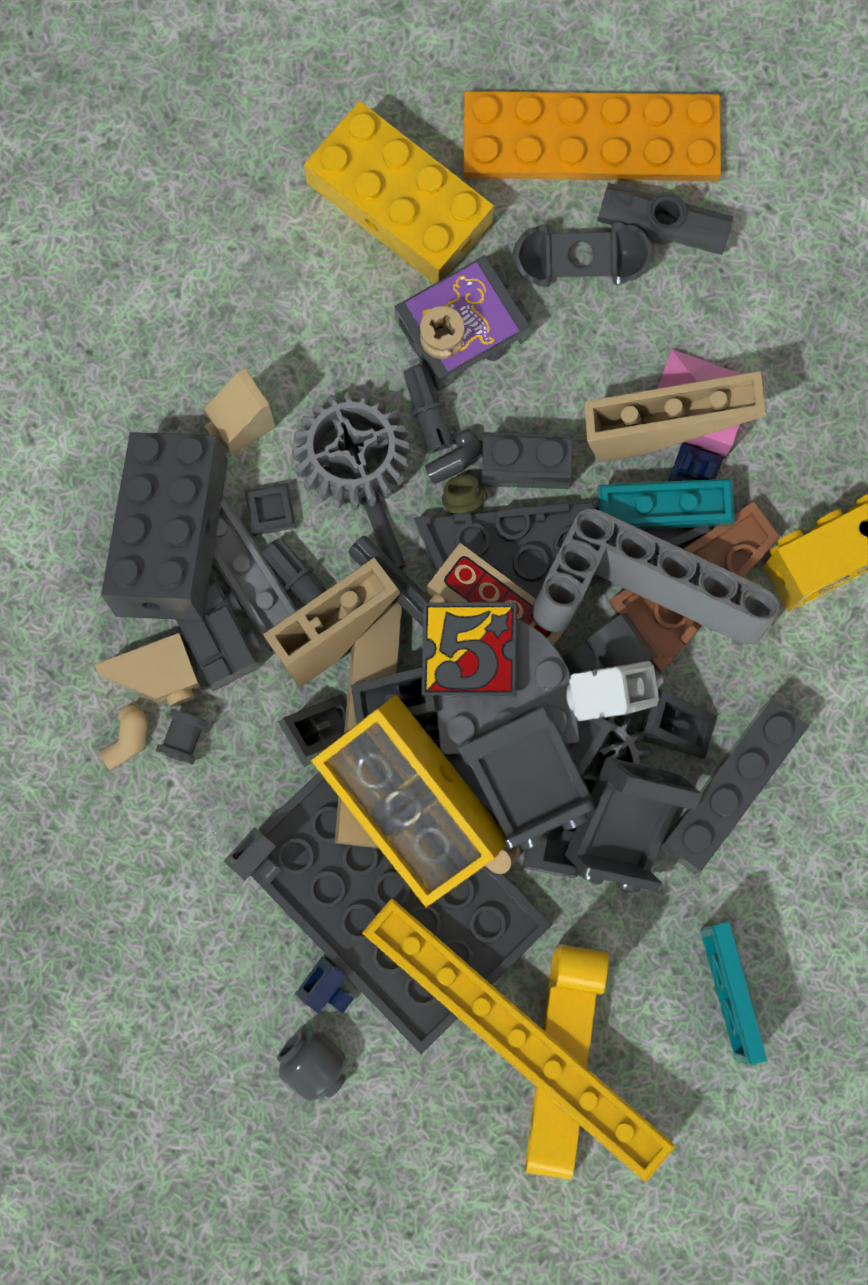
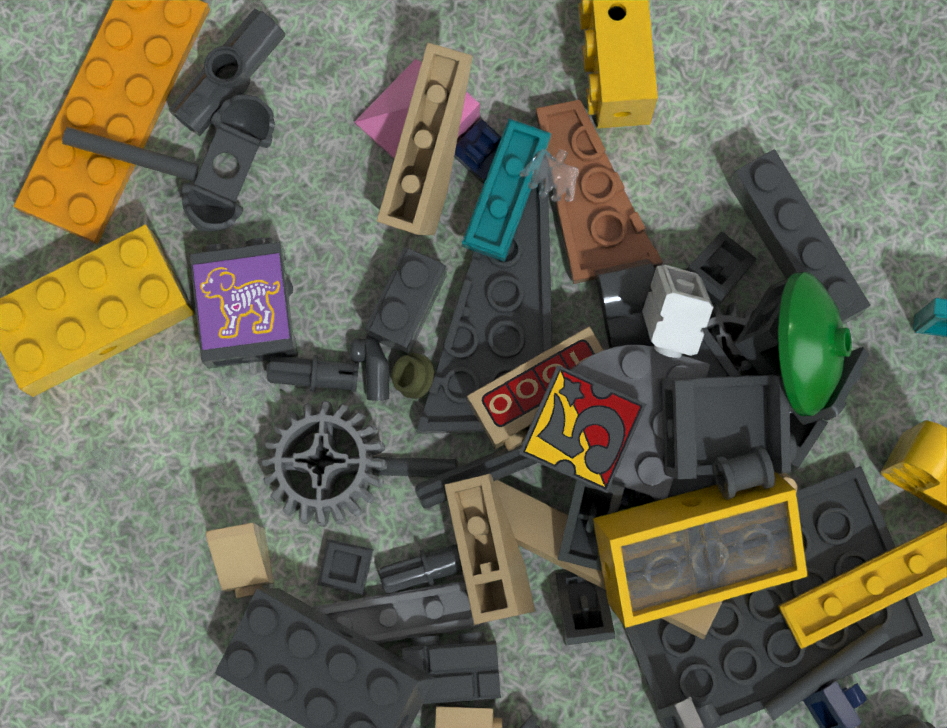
camera: 60 degrees left, 0 degrees up
tan wheel [420,306,465,359] -> none
light grey beam [532,509,779,644] -> none
none -> dark grey bar [62,127,199,181]
none -> clear piece [520,149,579,202]
none -> dark grey bush [713,445,775,500]
none -> dark grey bar [762,624,890,721]
none -> green dish [778,272,852,416]

